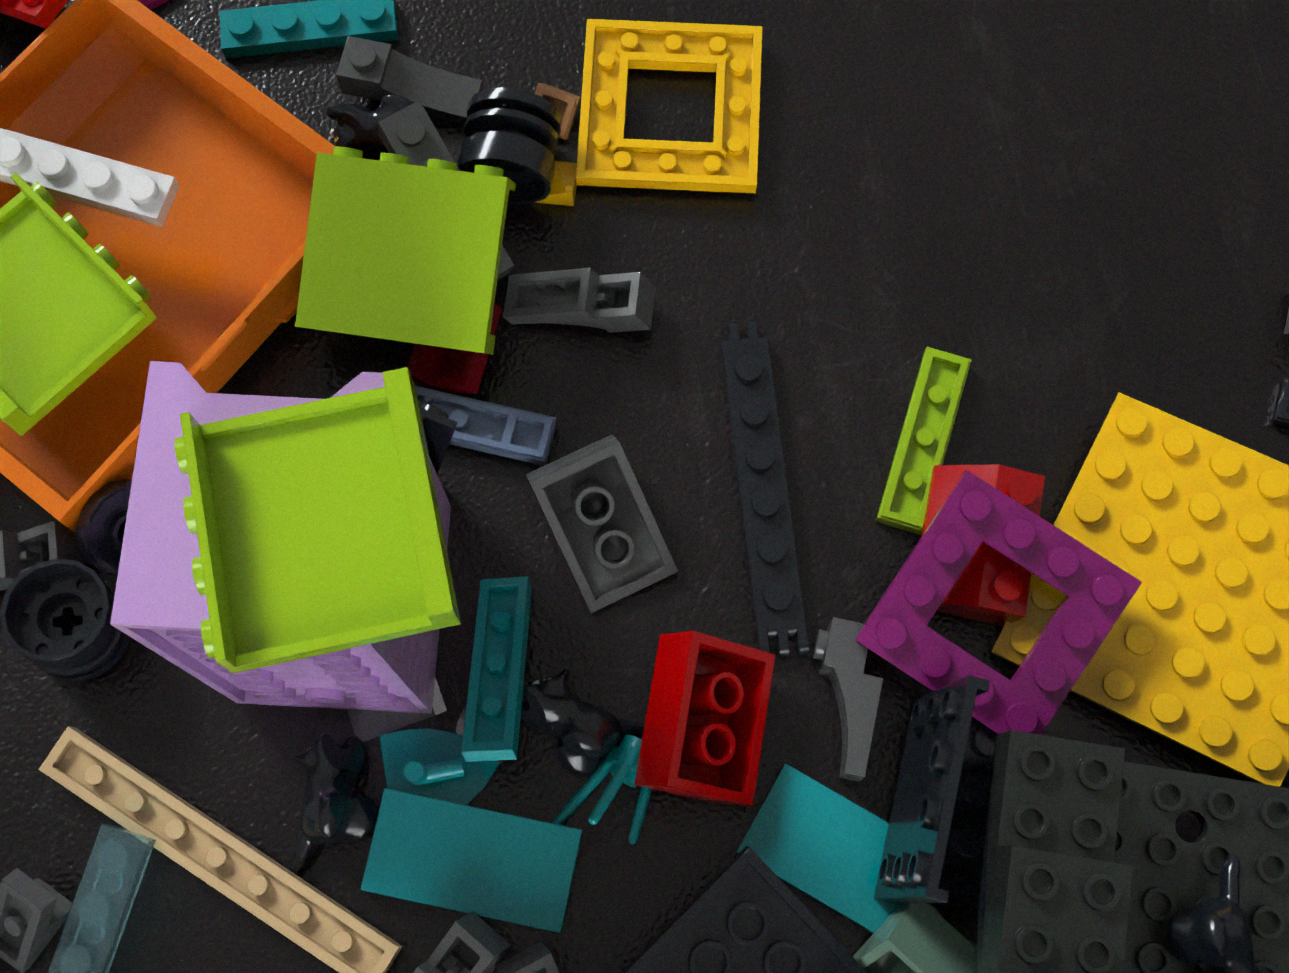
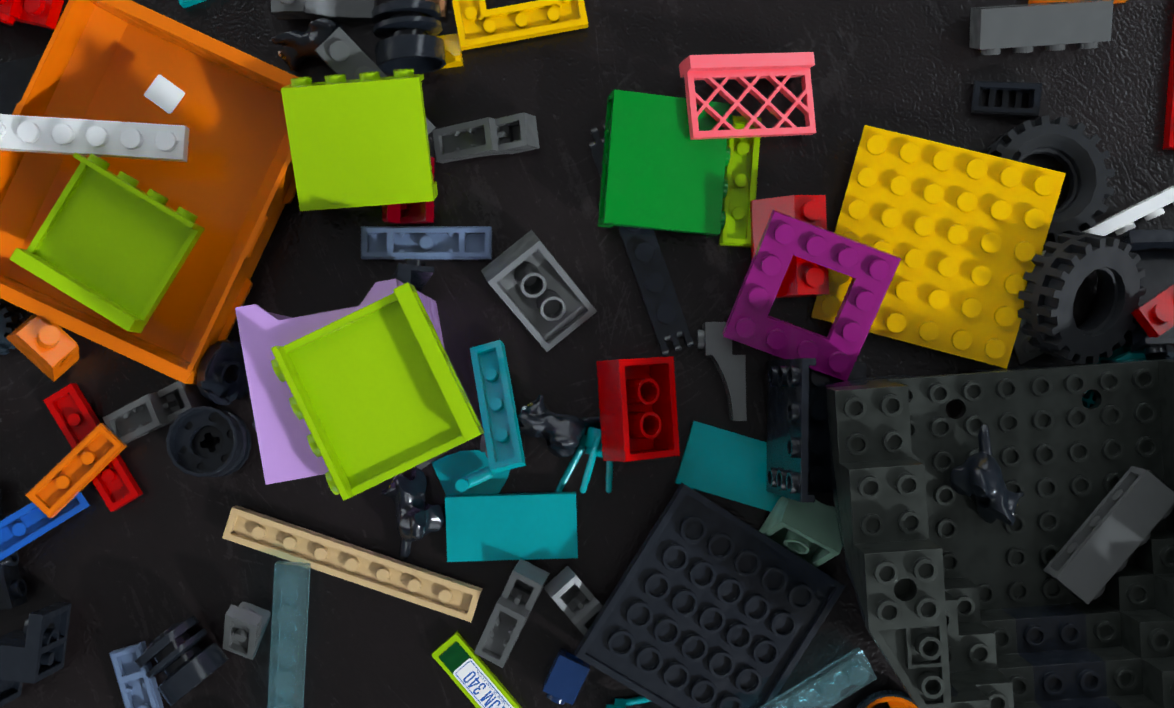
camera: 15 degrees left, 15 degrees up
none -> white sticker [144,74,186,114]
none -> green panel [598,89,733,238]
none -> coral fence [679,52,816,140]

